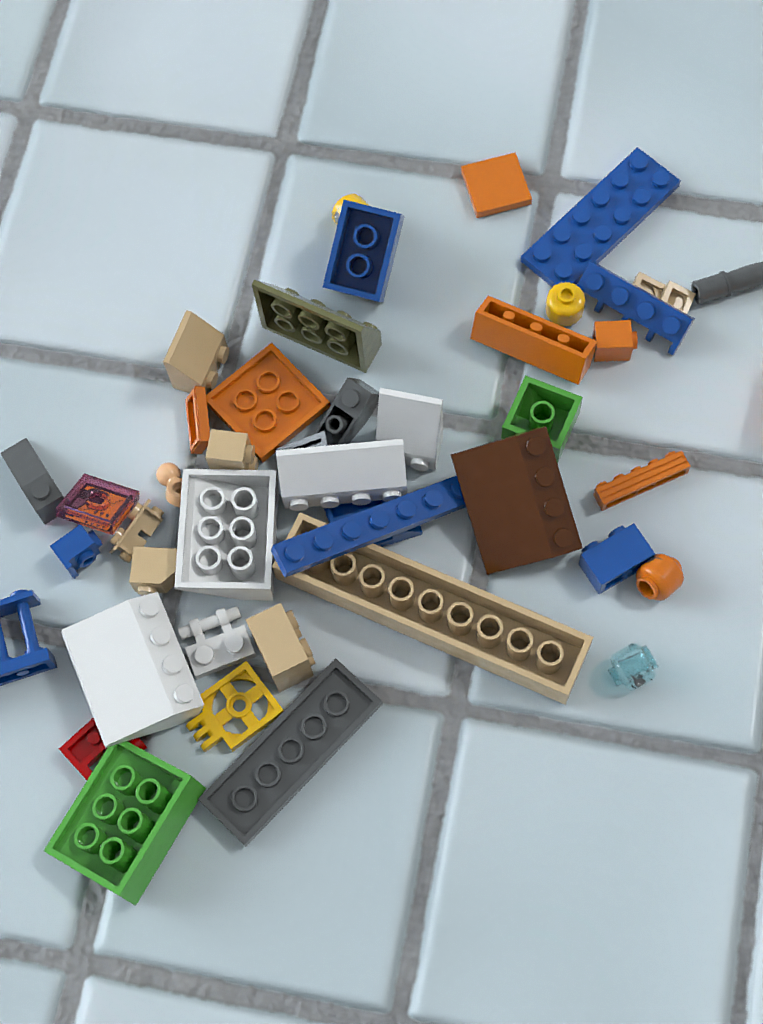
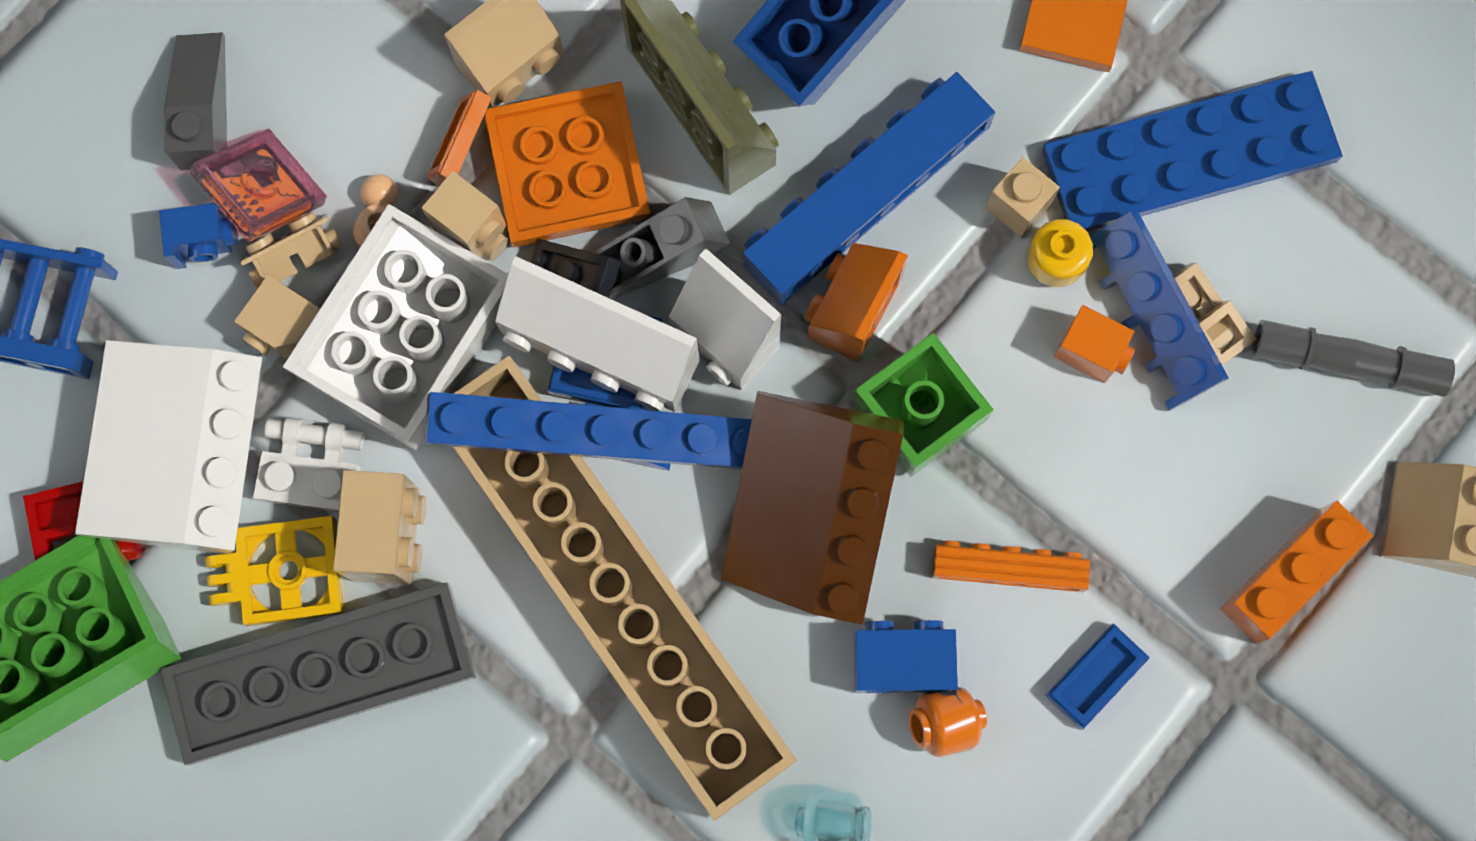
camera: 25 degrees right, 10 degrees up
orange brick [470,295,597,385] -> none
none -> blue brick [743,72,995,306]
none -> orange slope [804,243,908,362]
none -> tan brick [986,157,1060,238]
none -> blue tile [1045,623,1150,730]

